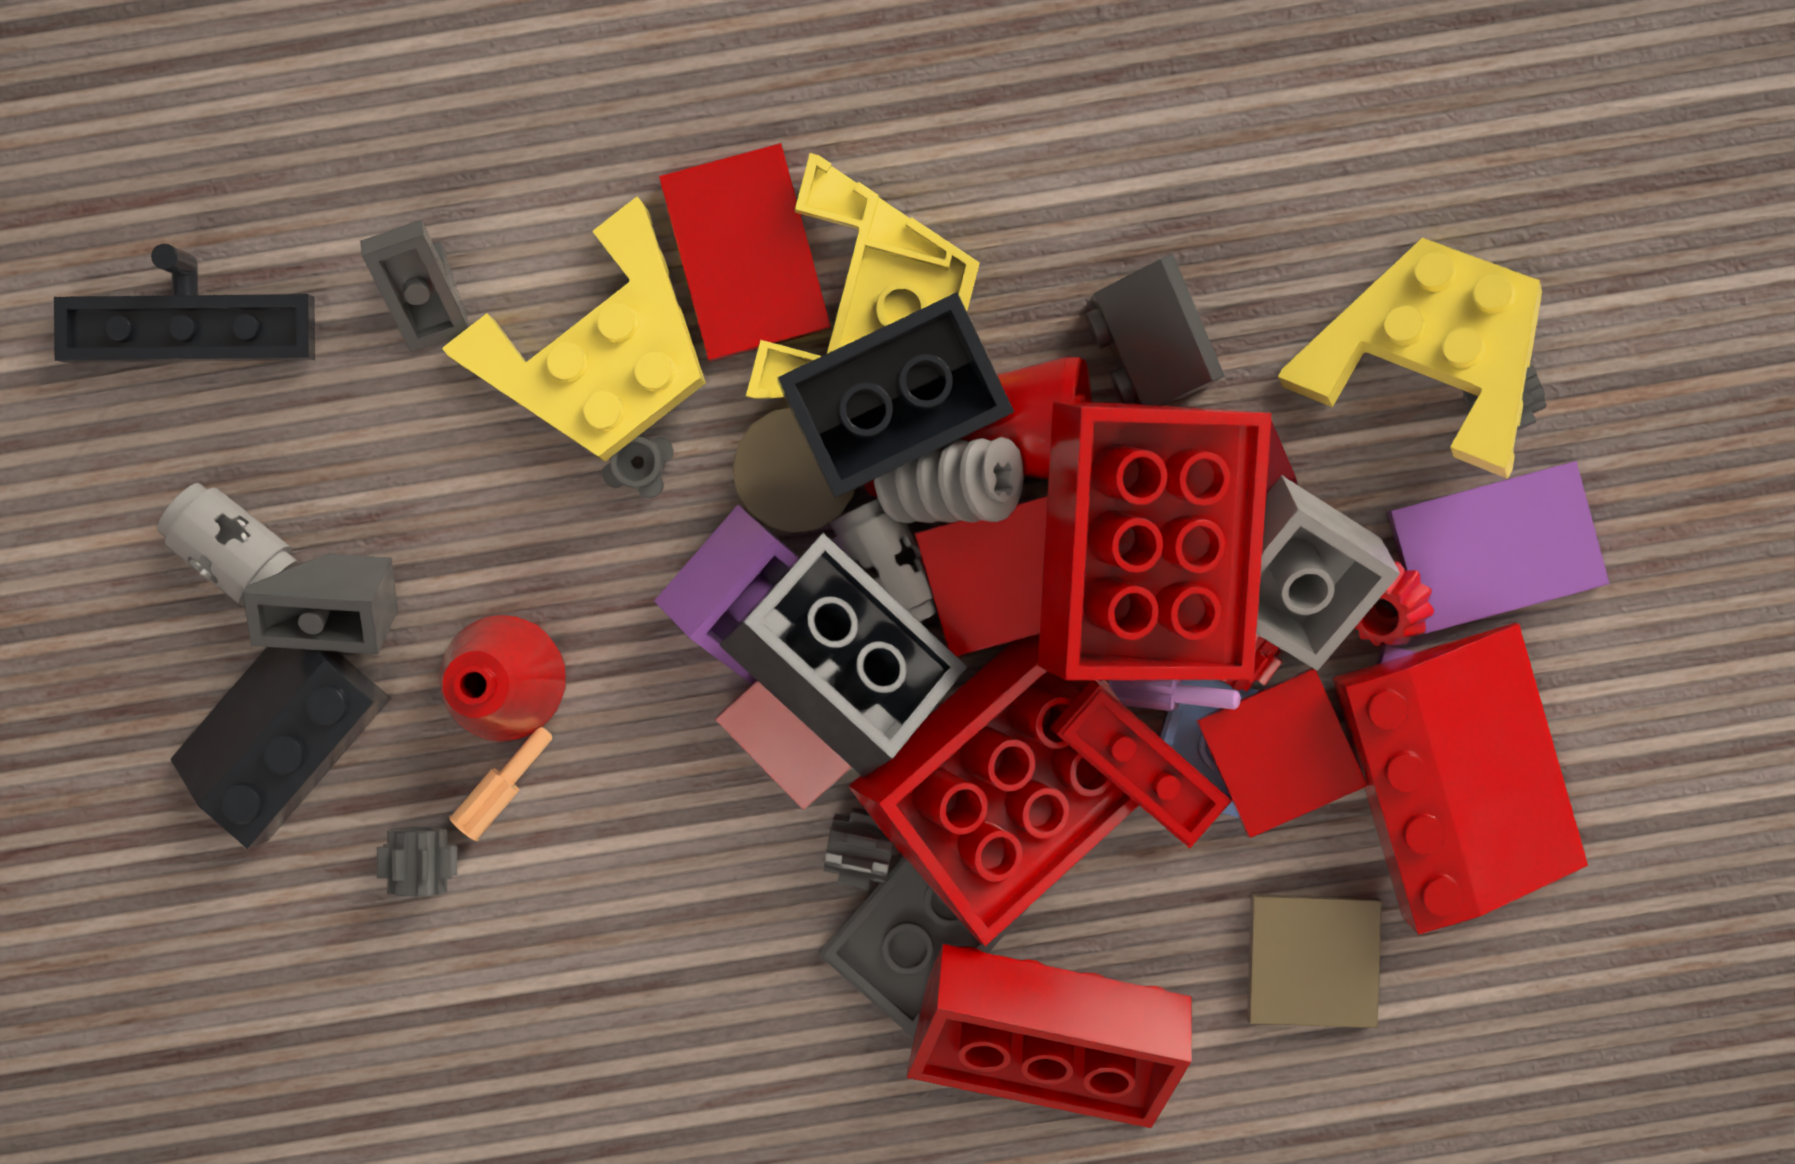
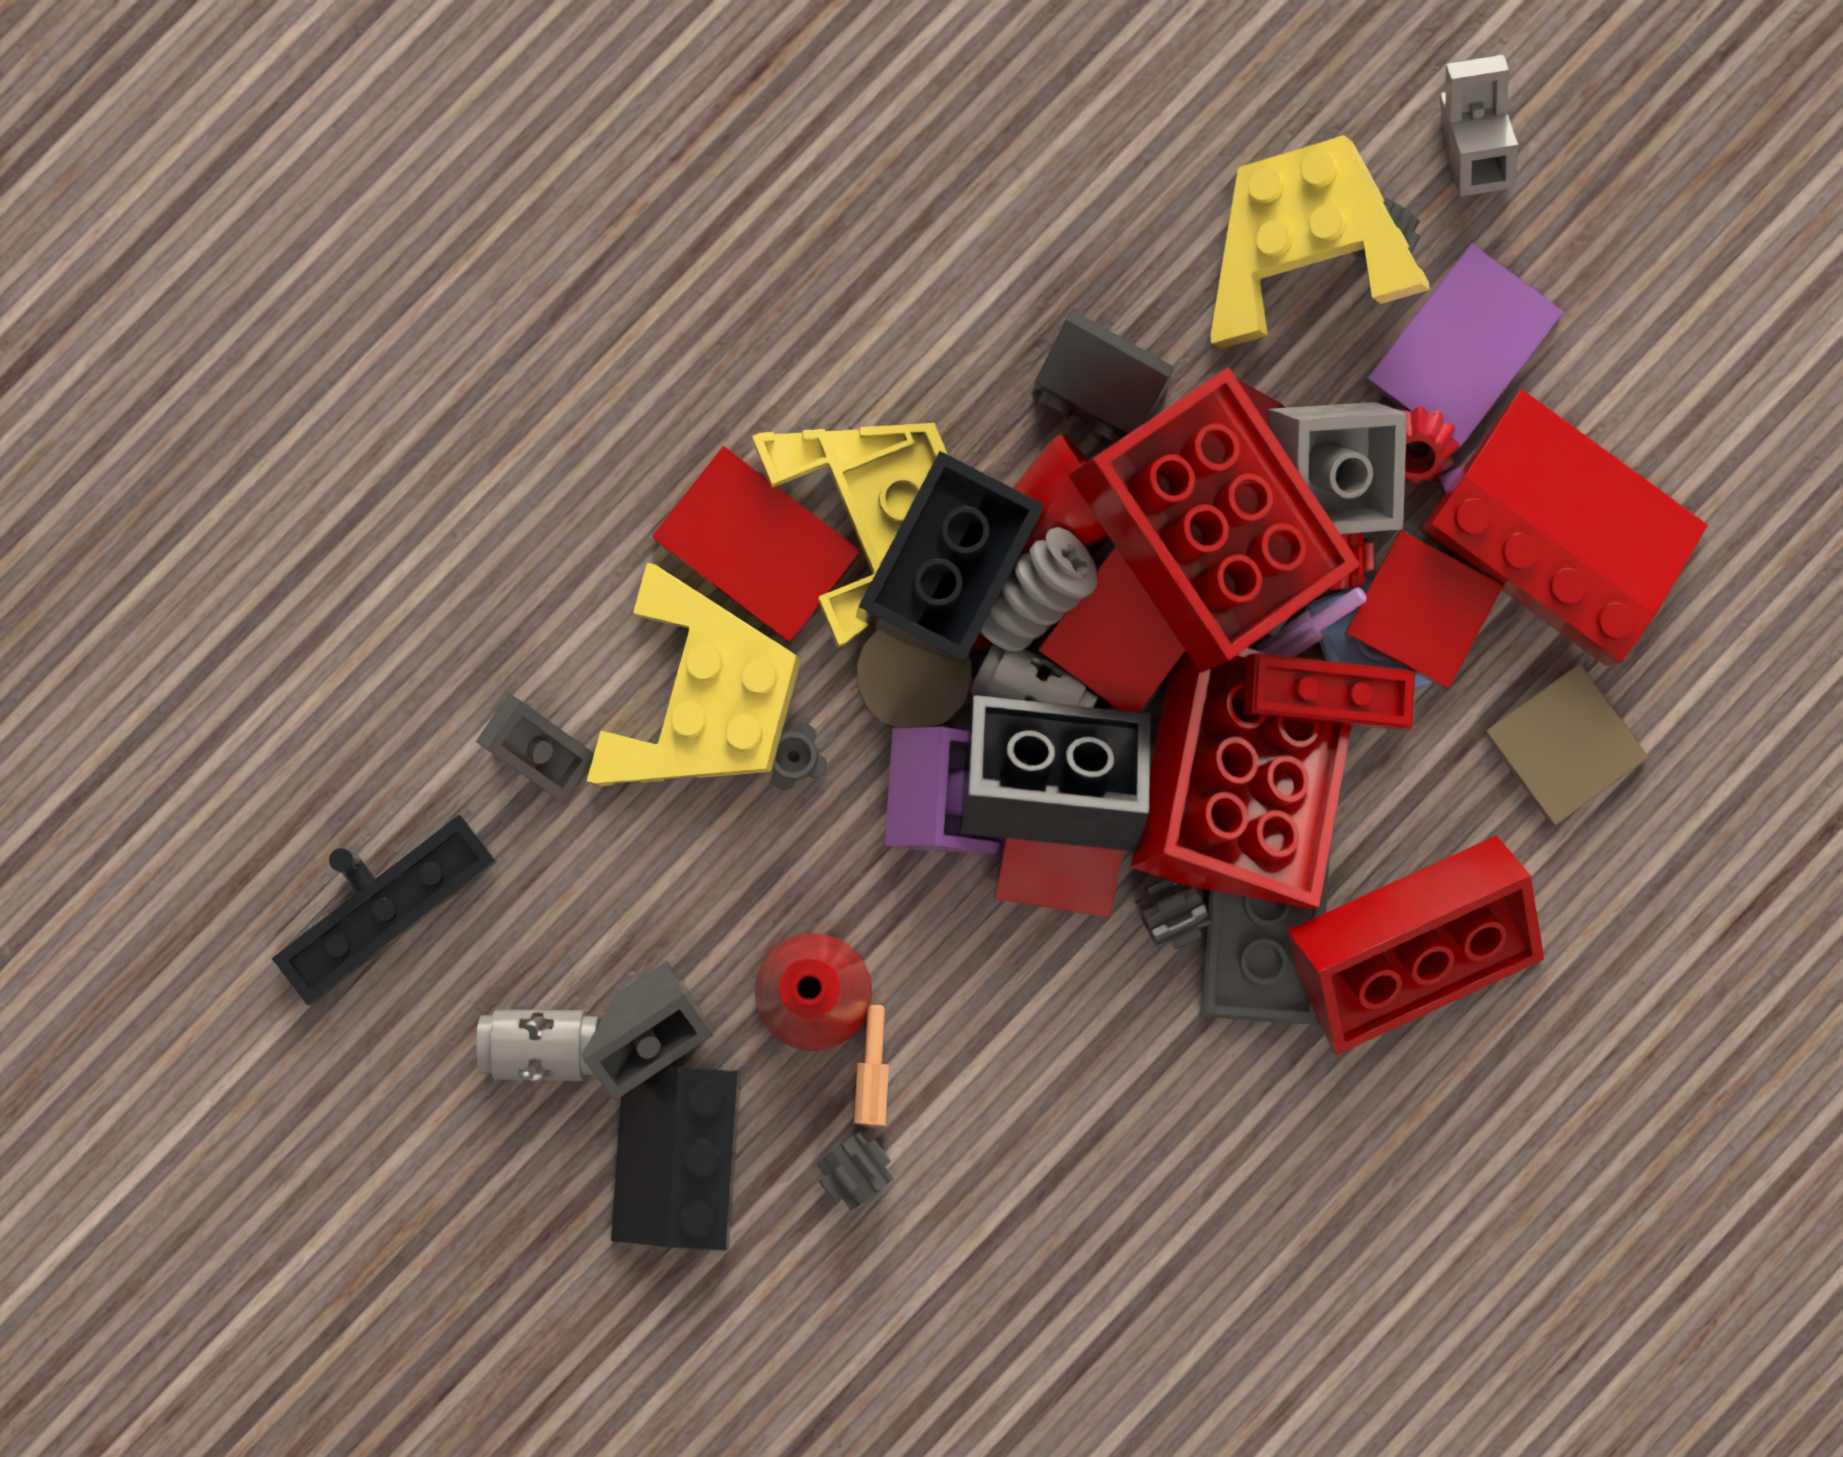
camera: 35 degrees left, 5 degrees down
none -> light grey brick [1440,55,1518,197]

